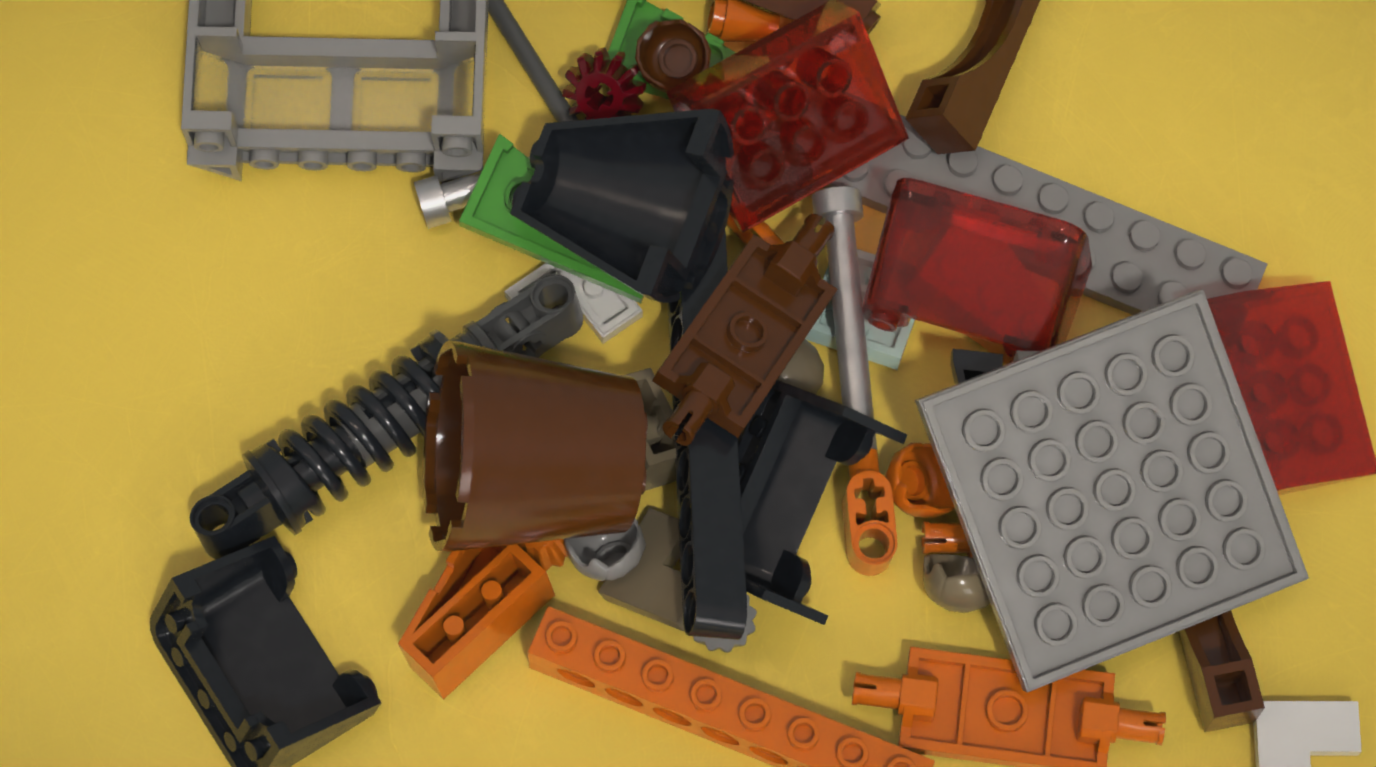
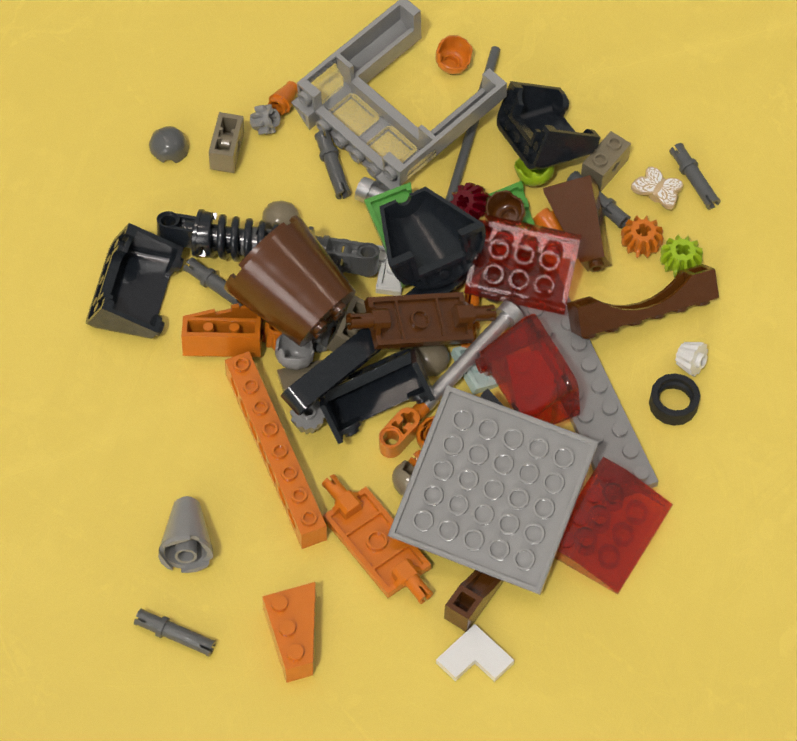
camera: 45 degrees right, 10 degrees down
none -> dark grey hair [149,126,189,163]
none -> dark grey pin [183,257,243,306]
none -> dark tan brick [209,112,244,173]
none -> light grey gear [250,104,280,135]
none -> dark tan hair [262,200,300,229]
none -> orange cone [268,81,298,115]
none -> dark grey pin [314,130,351,199]
none -> black tyre [649,373,700,426]
none -> white piece [675,342,708,377]

